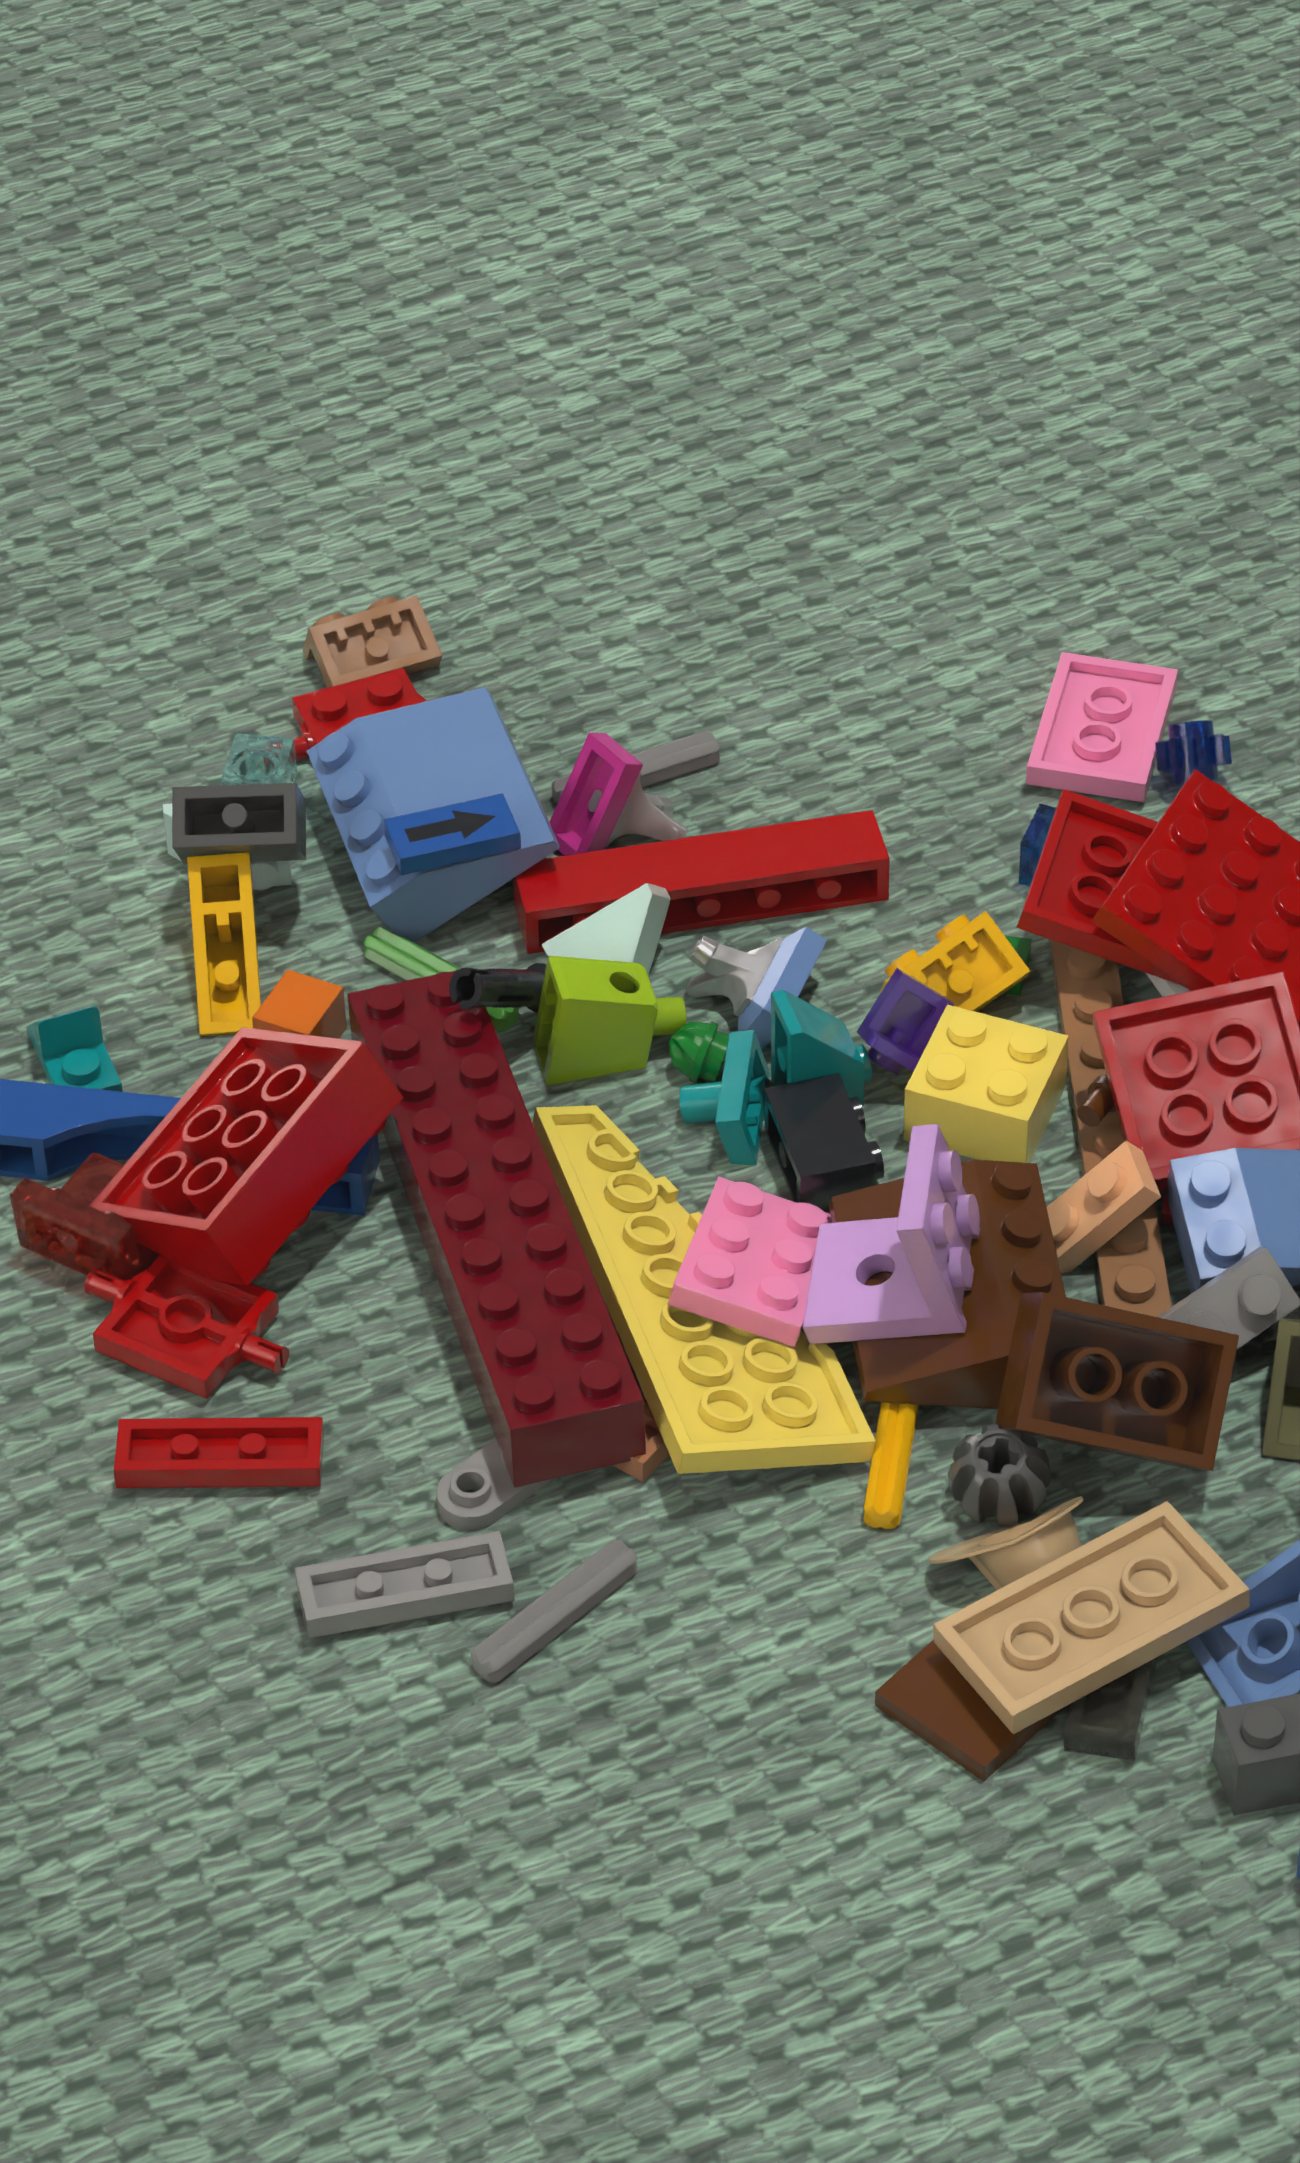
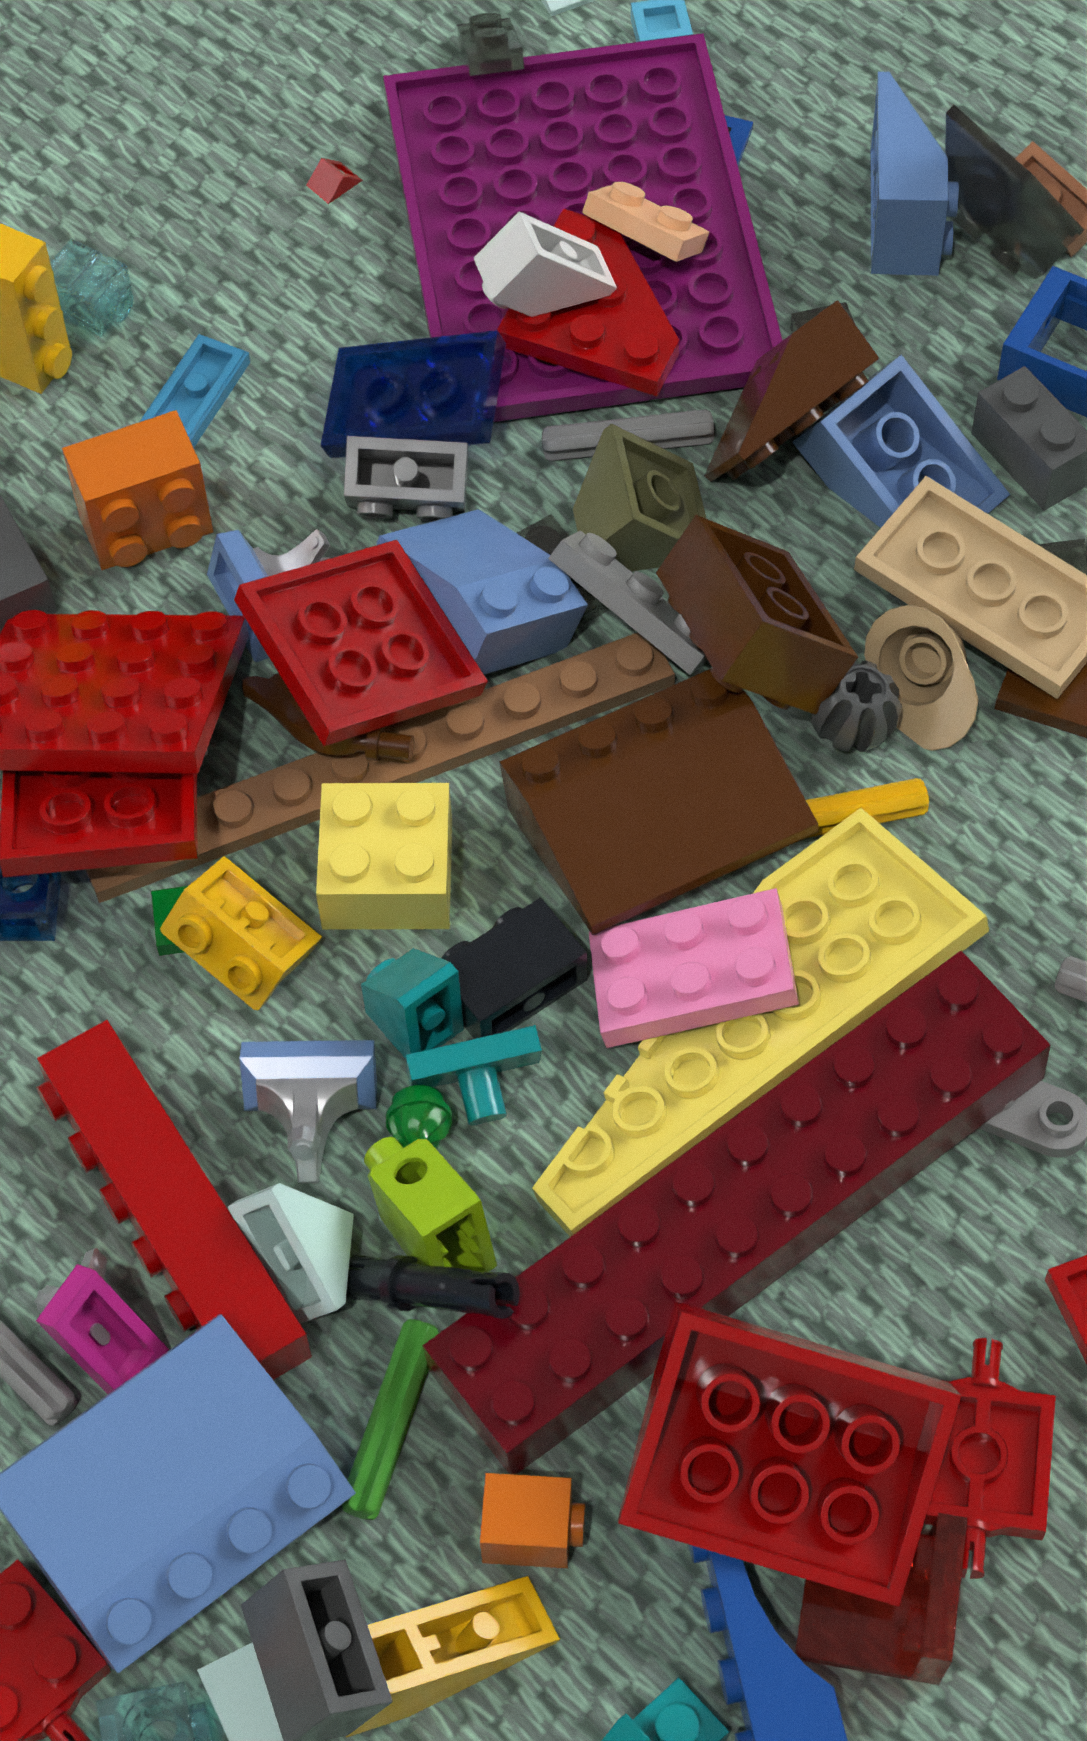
camera: 110 degrees left, 15 degrees up
blue tile [383,793,521,875] -> none
lavender bracket [802,1124,980,1344] -> none
dark purple bracket [857,968,954,1075] -> none
light nougat plate [1047,1141,1161,1273] -> none

